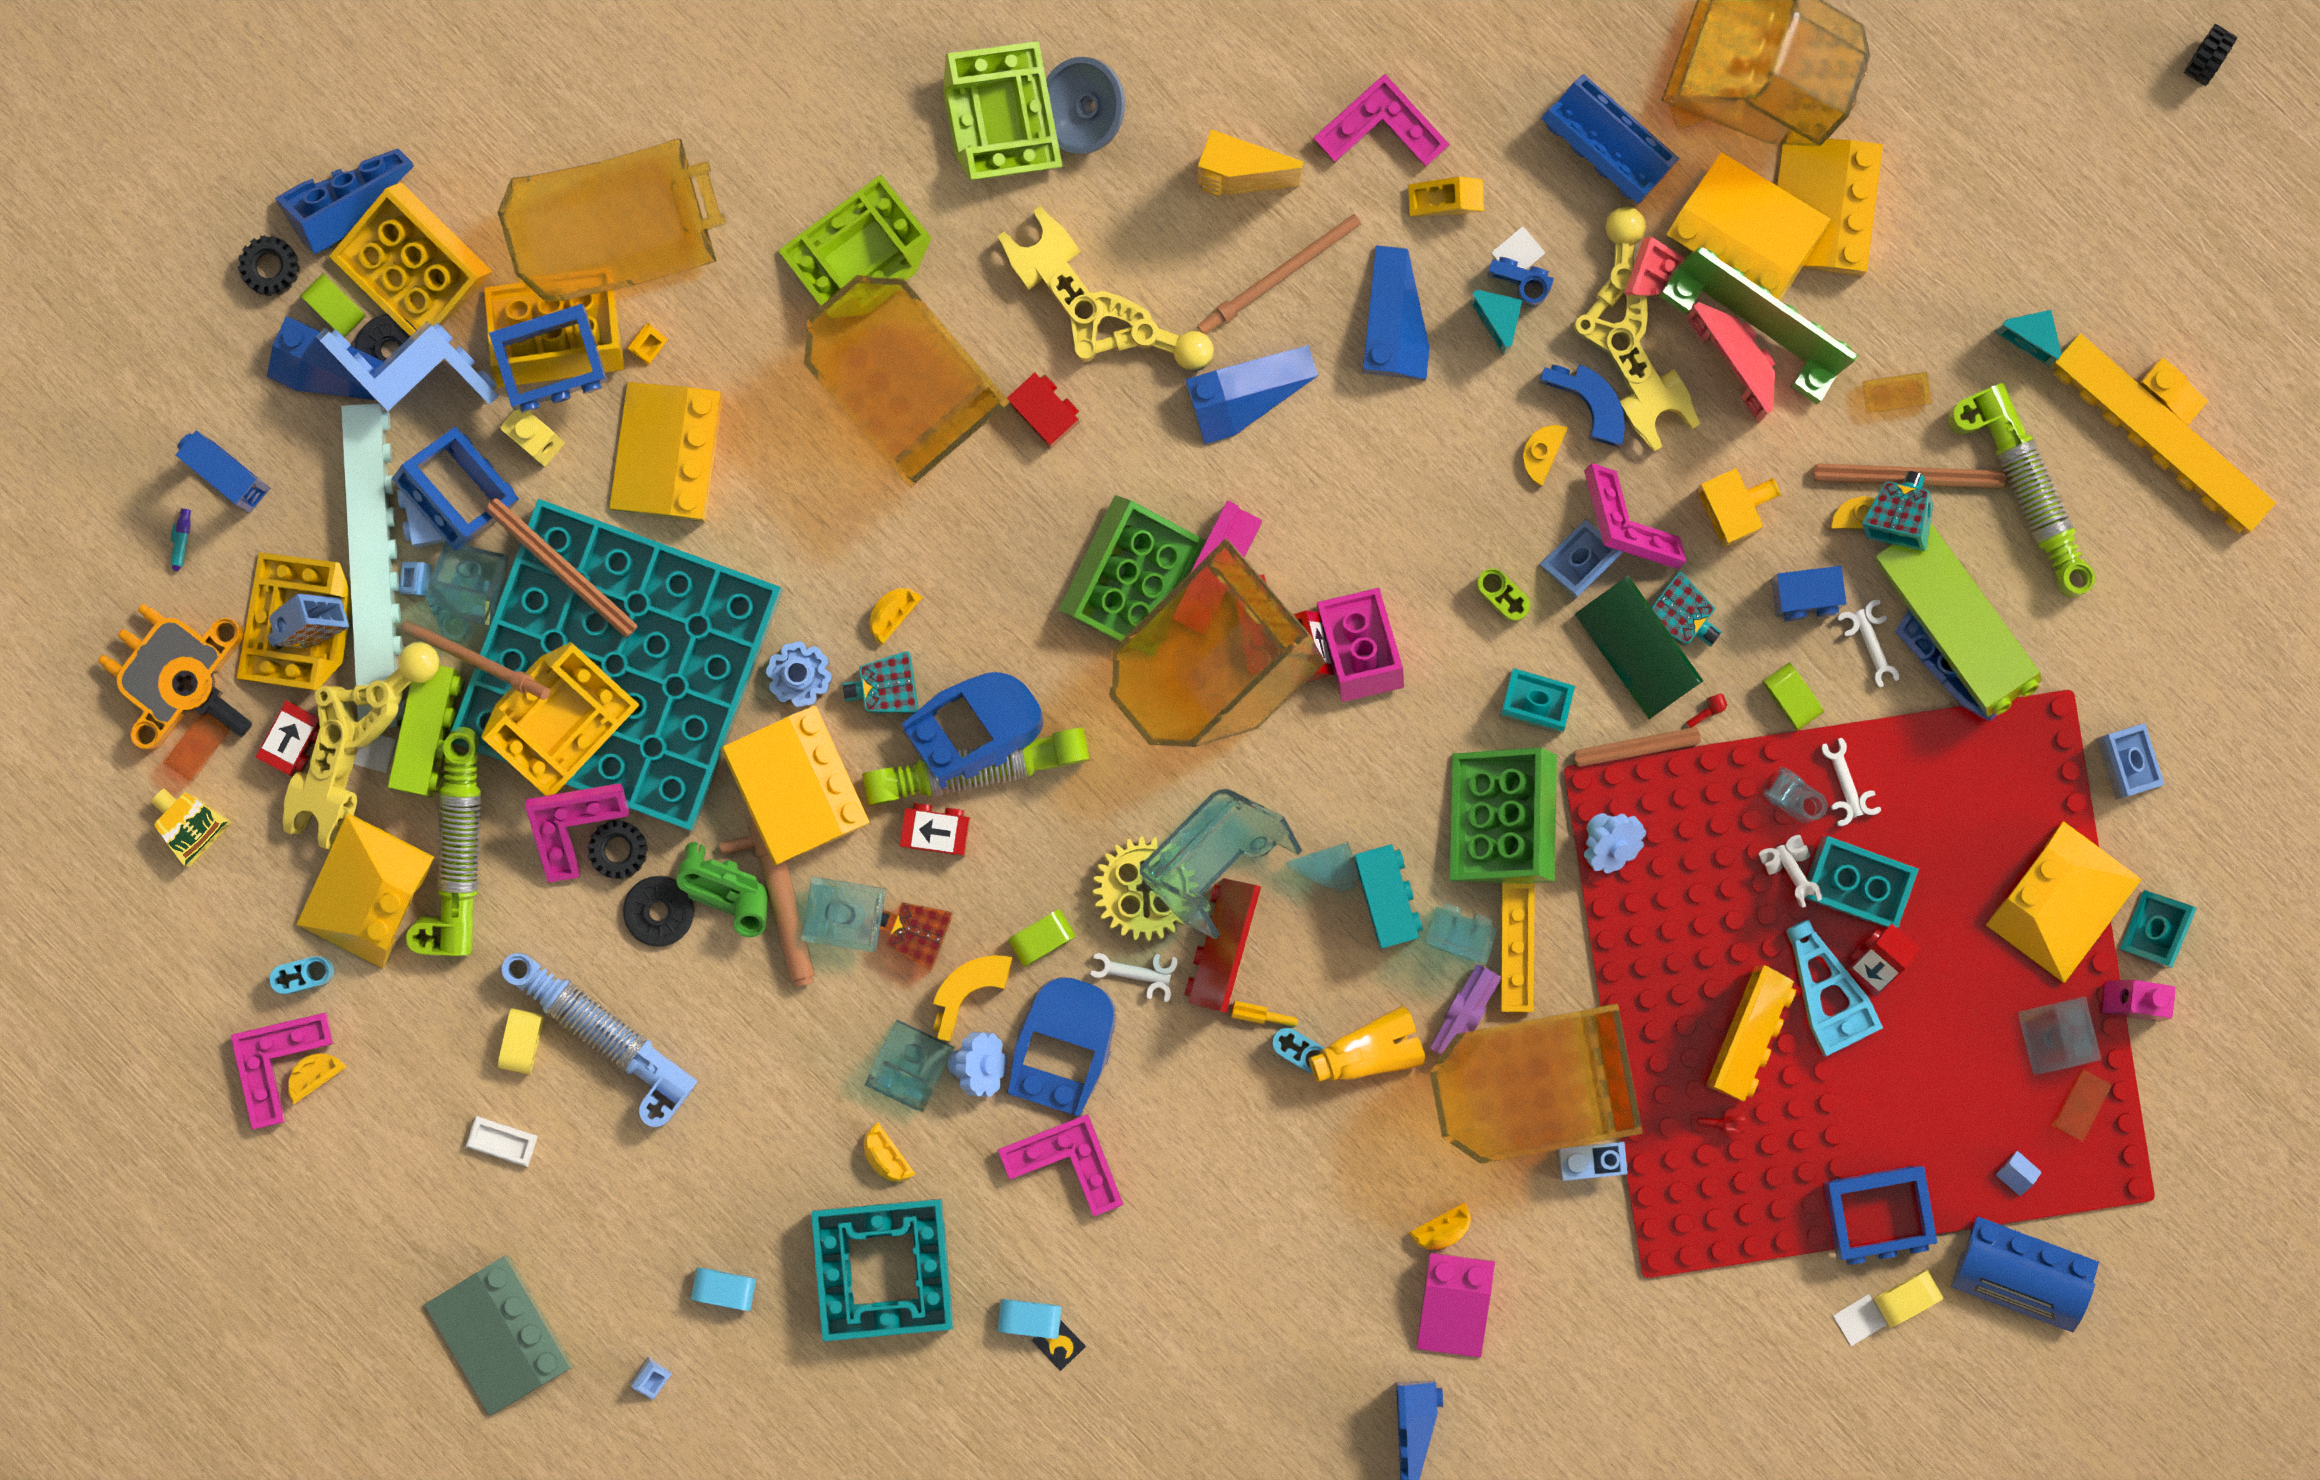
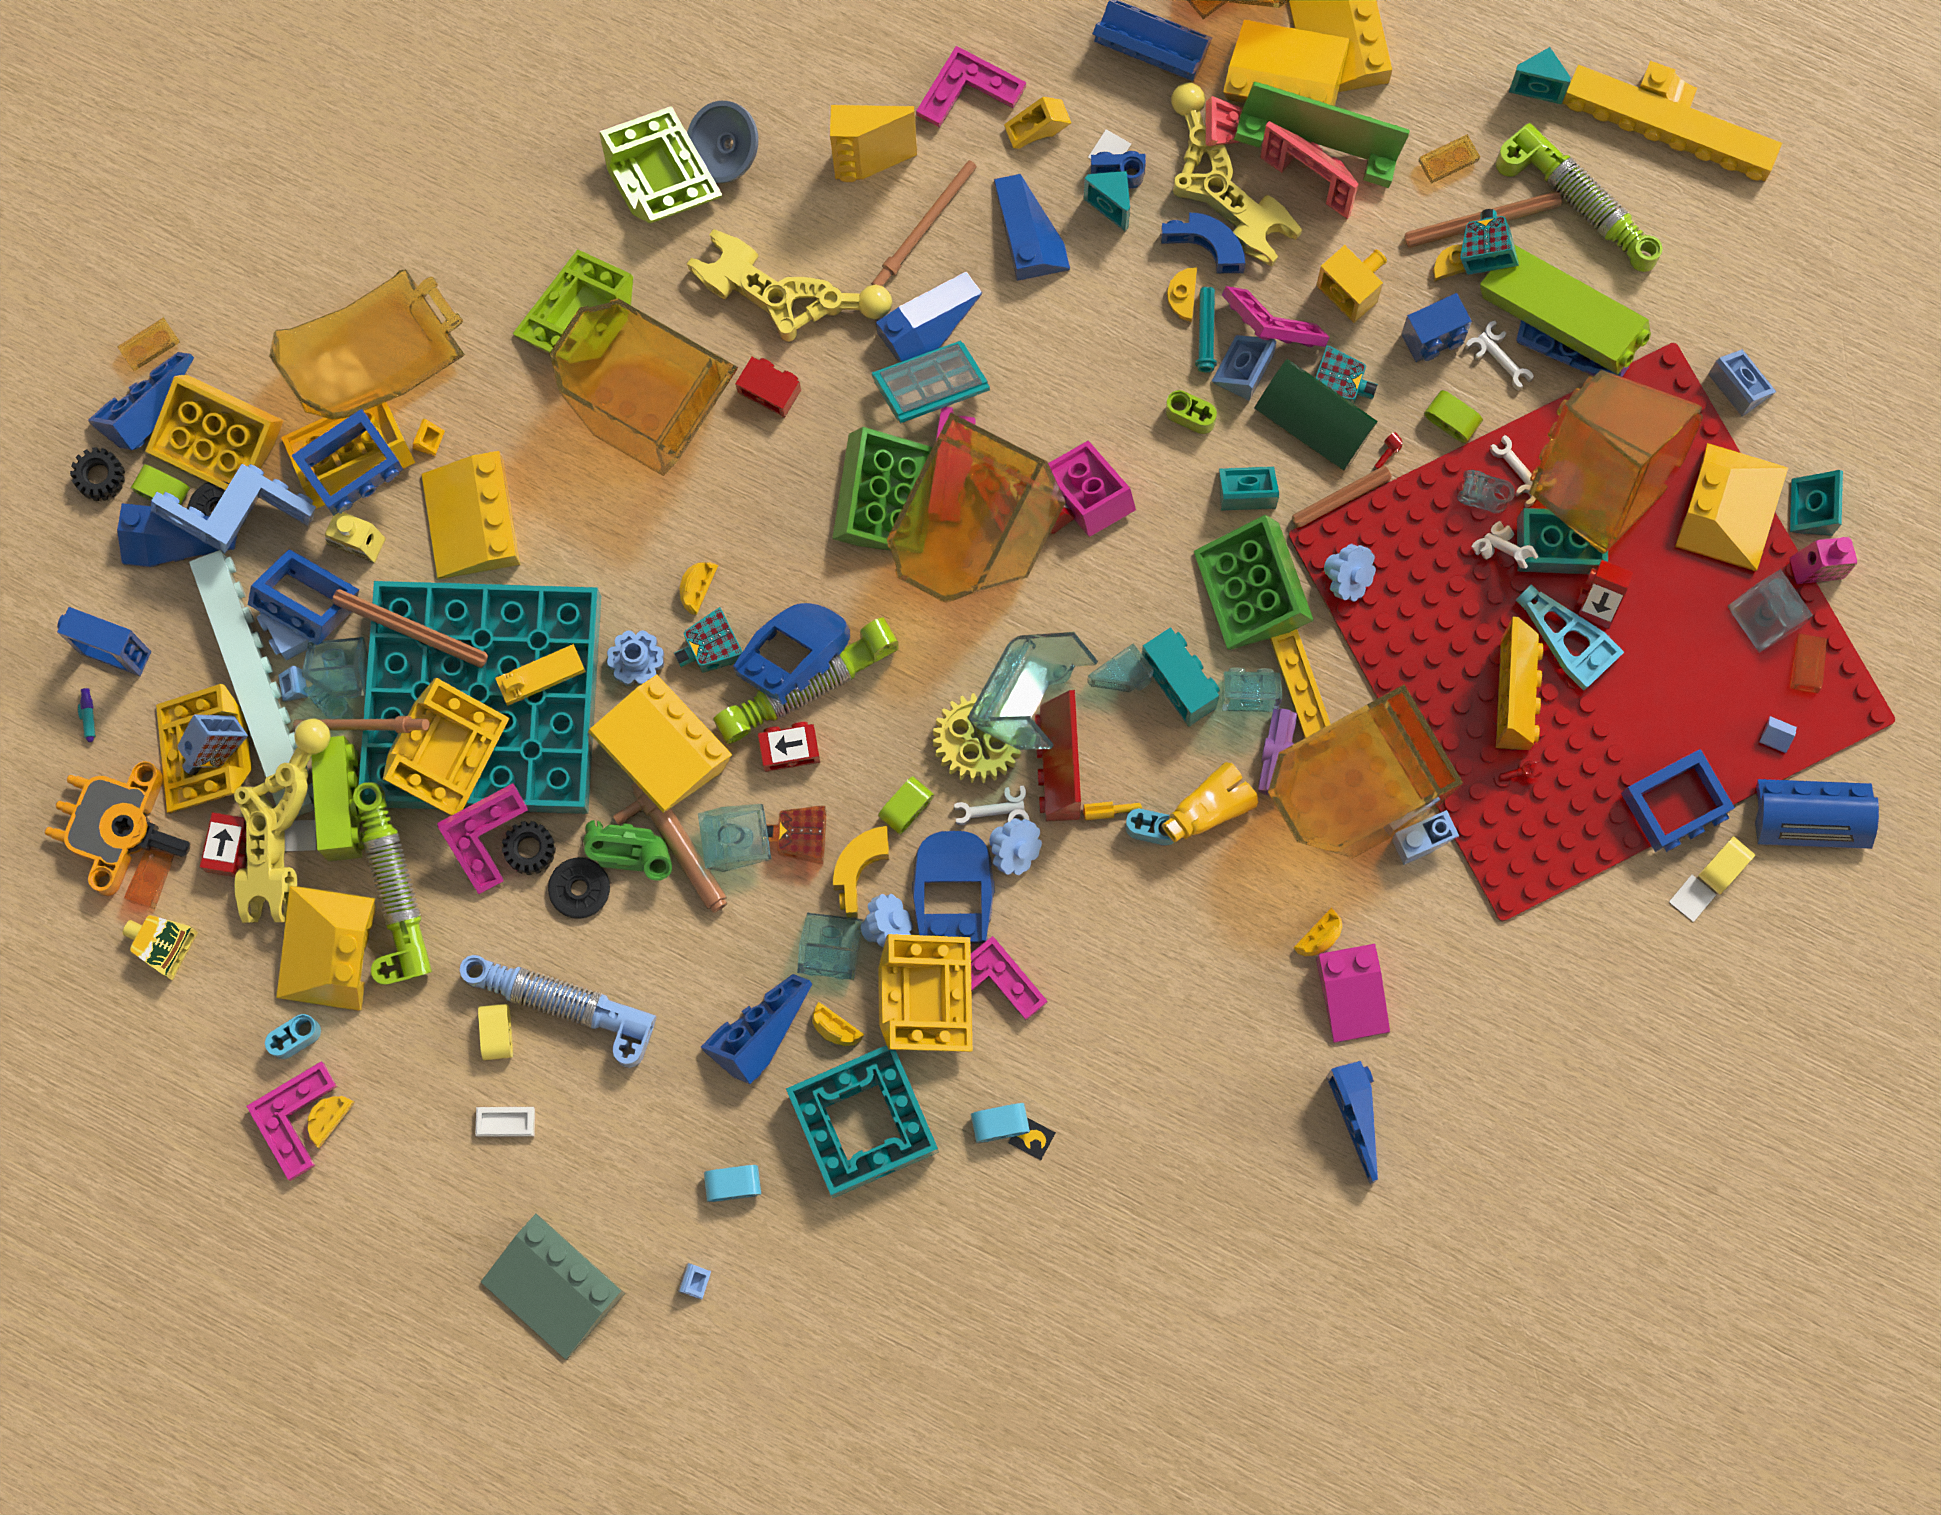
camera: 20 degrees left, 10 degrees down
none -> clear yellow plate [117,317,180,371]
none -> yellow hinge [495,644,586,706]
none -> blue wedge [701,974,812,1084]
none -> clear piece [872,340,990,424]
none -> yellow slope [878,934,973,1052]
none -> light blue plant [989,818,1042,875]
none -> teal axle [1195,287,1217,373]
none -> clear yellow windscreen [1529,370,1703,554]

